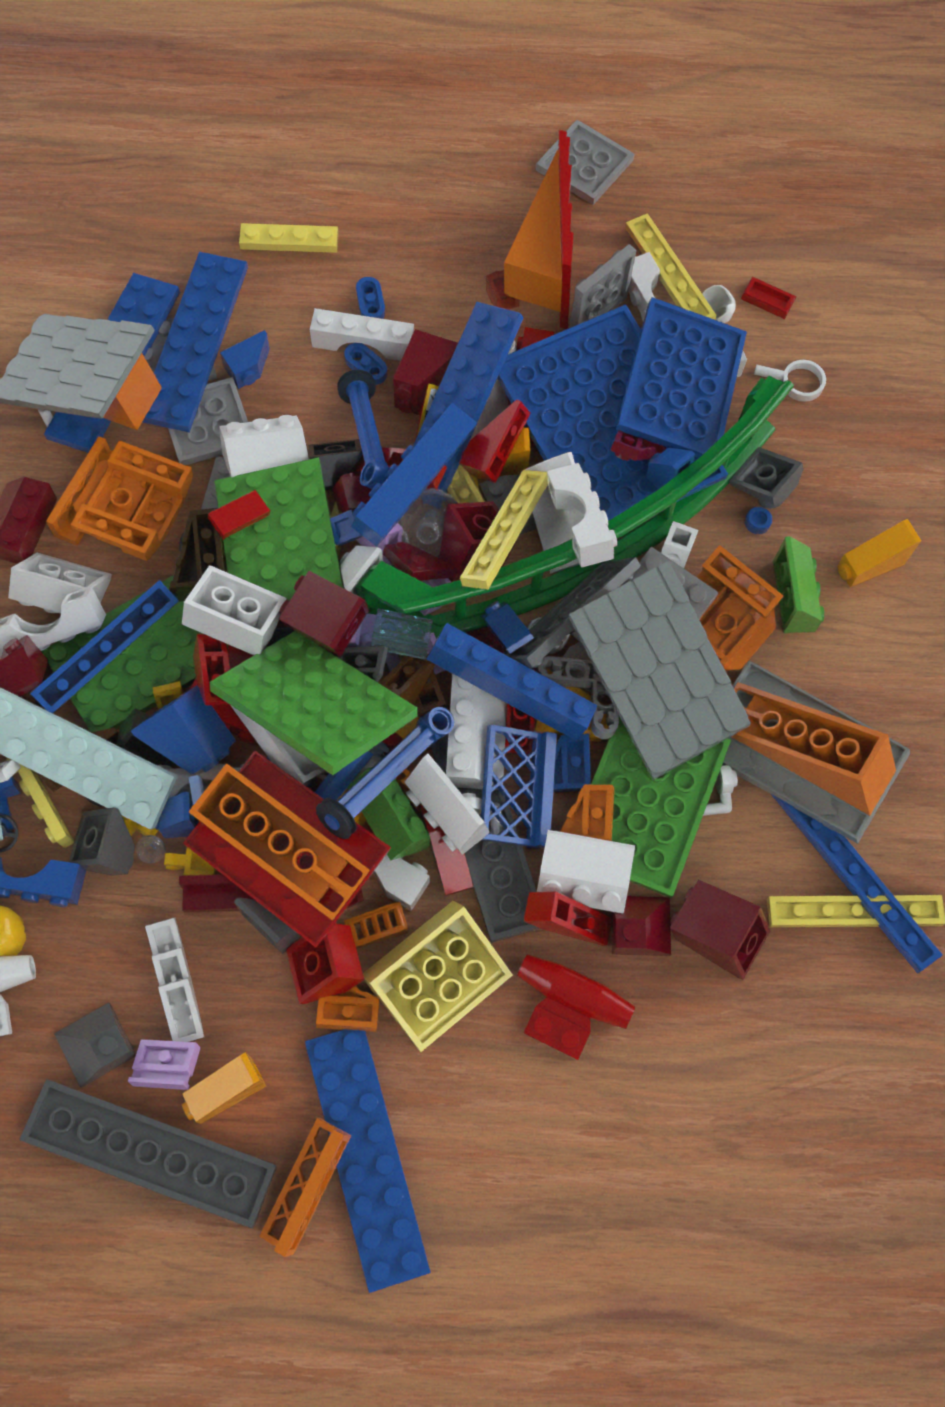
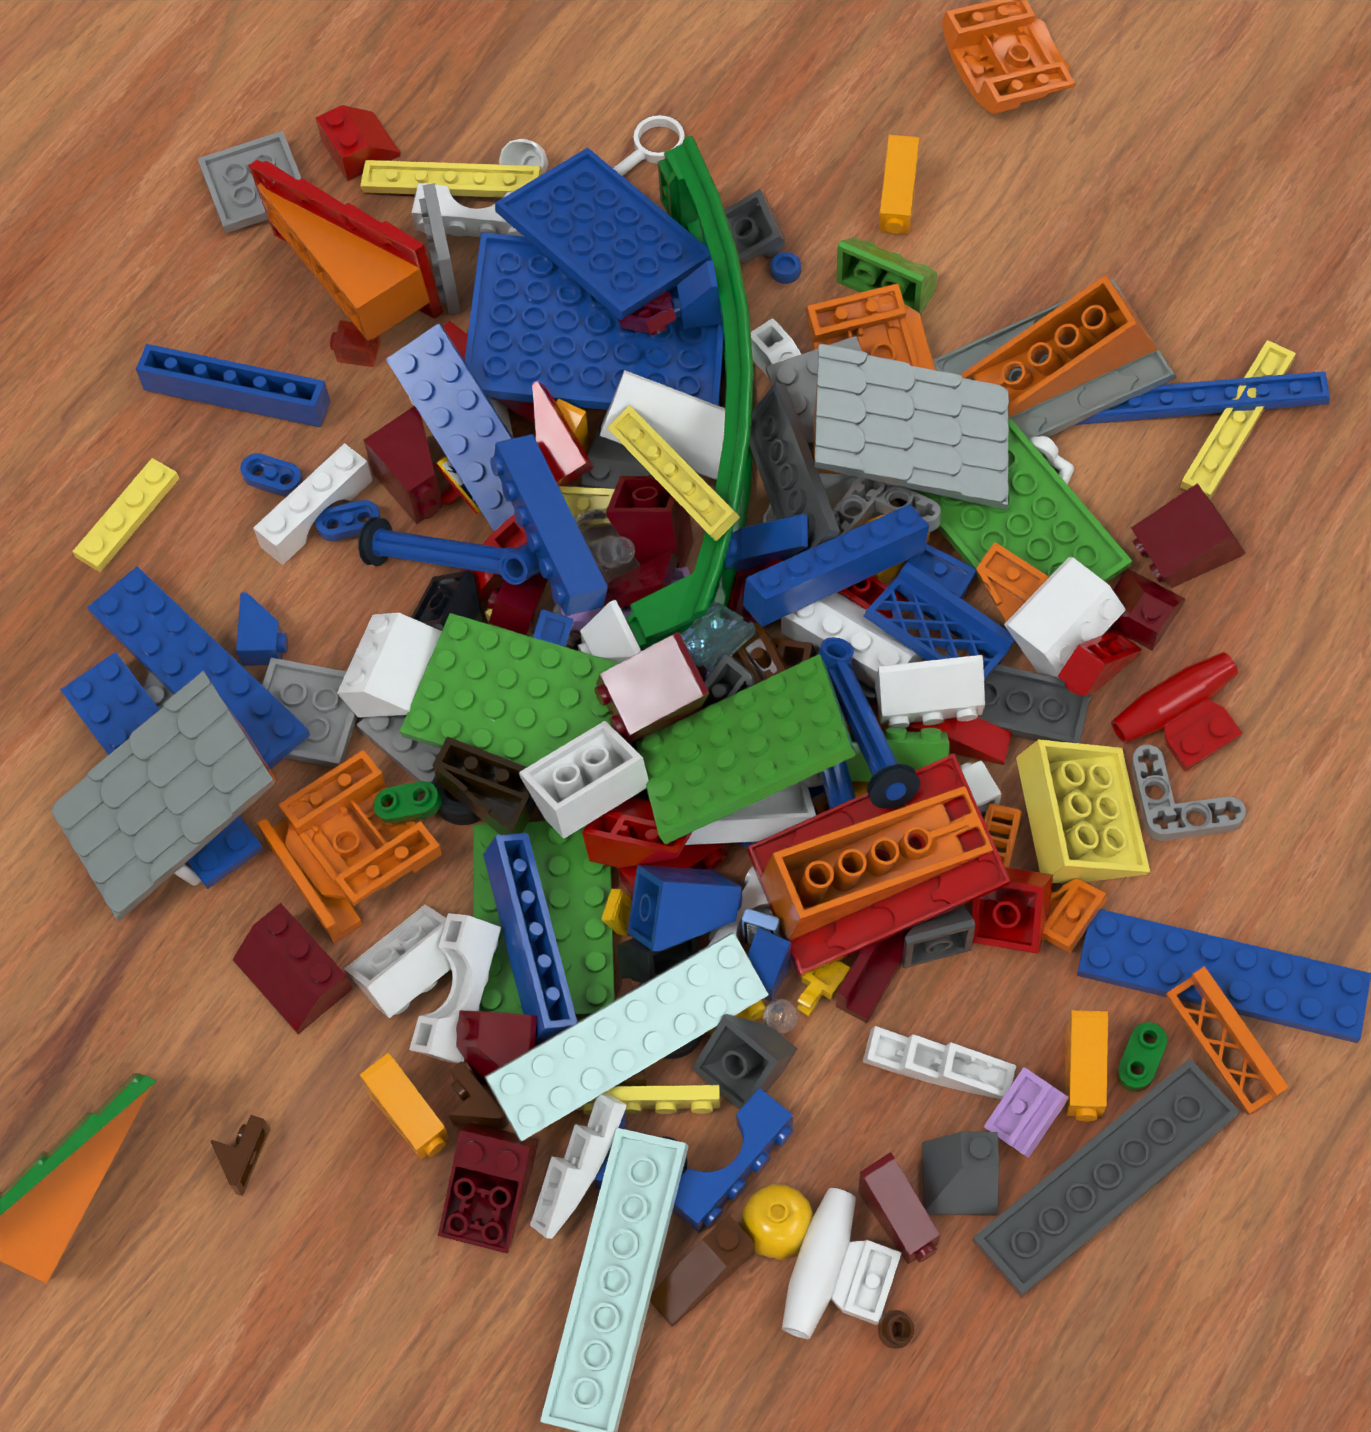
camera: 50 degrees left, 5 degrees down
red tile [208,490,270,539] -> none
white arch [547,463,617,567] -> none
red tile [741,276,797,319] -> none
none -> blue brick [136,344,331,427]
none -> red slope [315,105,401,181]
none -> green plate [373,781,442,824]
none -> slope [858,1152,940,1264]
none -> green plate [1117,1022,1167,1092]
none -> light grey beam [1131,745,1246,841]

